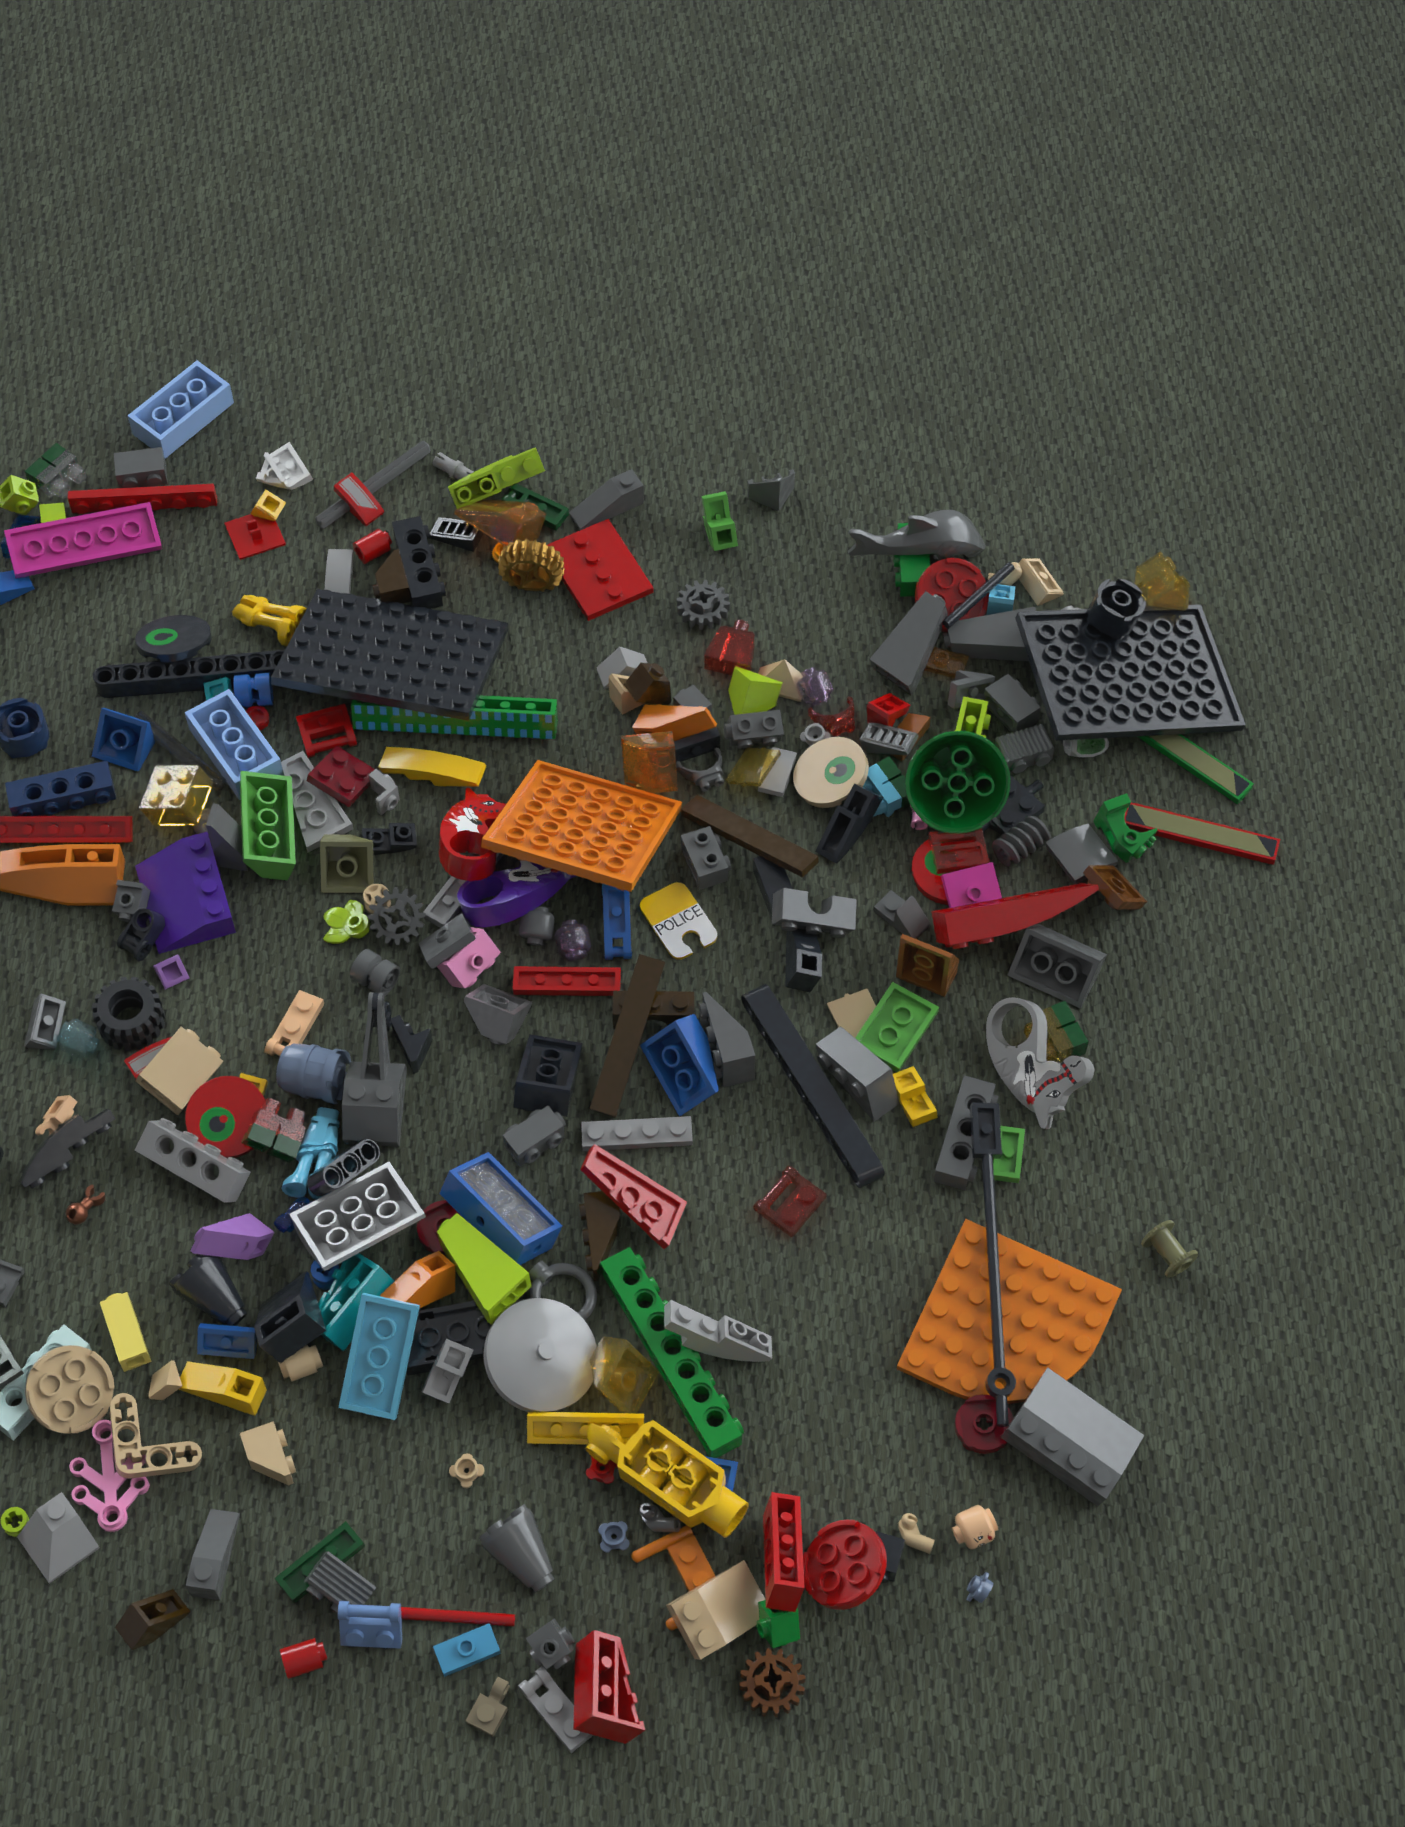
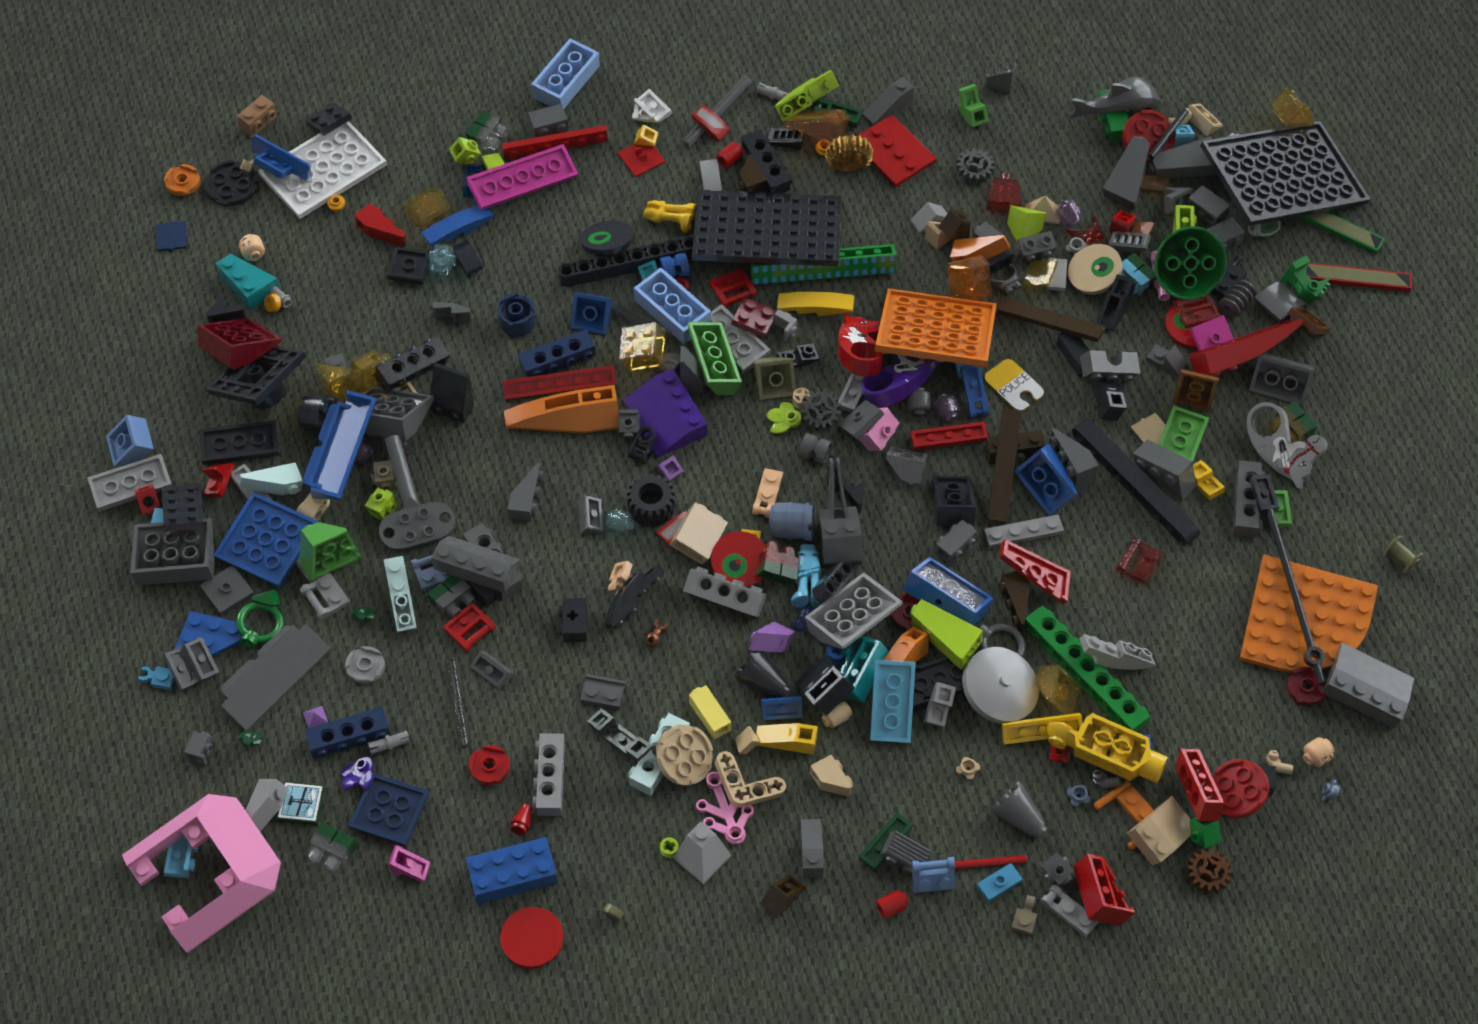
camera: 10 degrees left, 0 degrees up
dark grey brick [681,826,731,890] -> none
black brick [1087,579,1146,640] -> none

